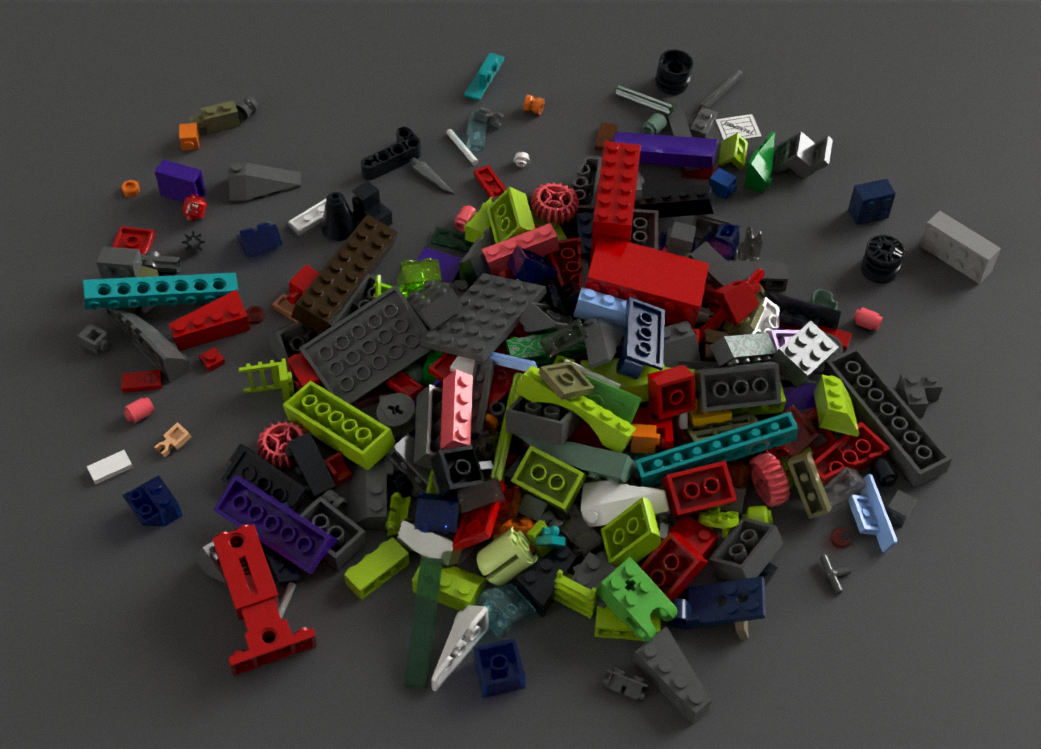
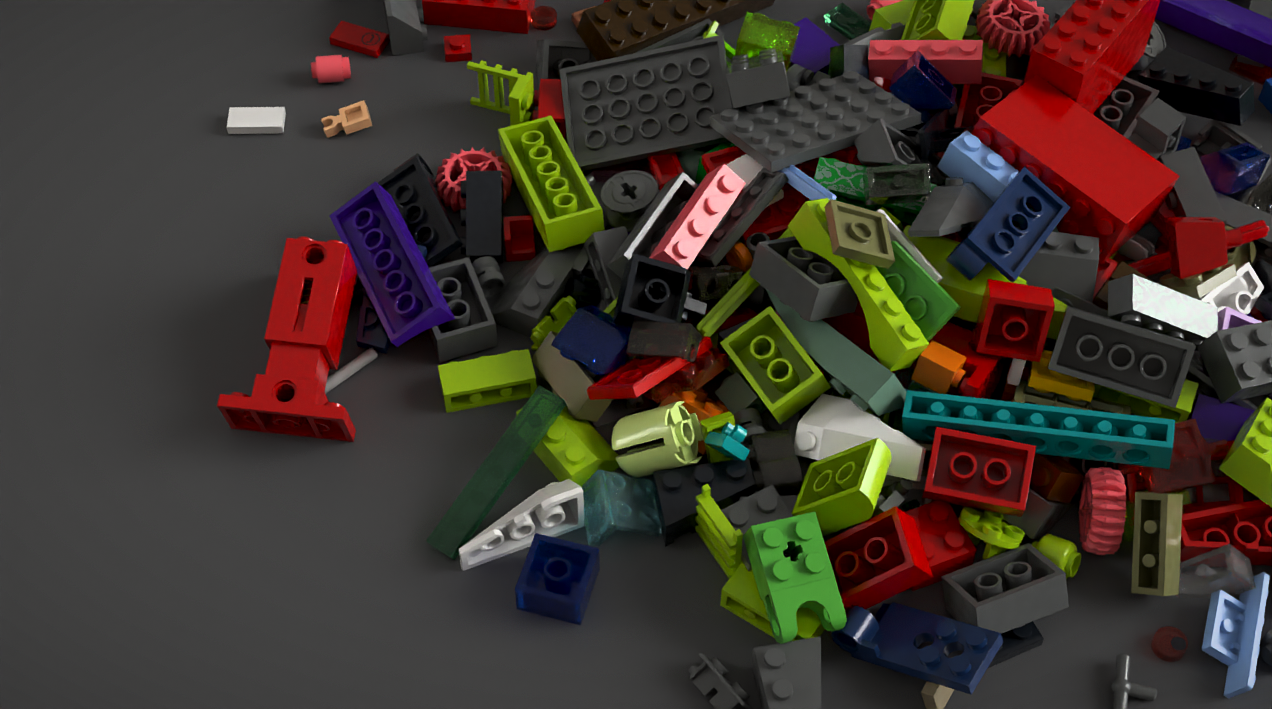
camera: 30 degrees right, 0 degrees up
clear blue slope [122,475,182,526] -> none

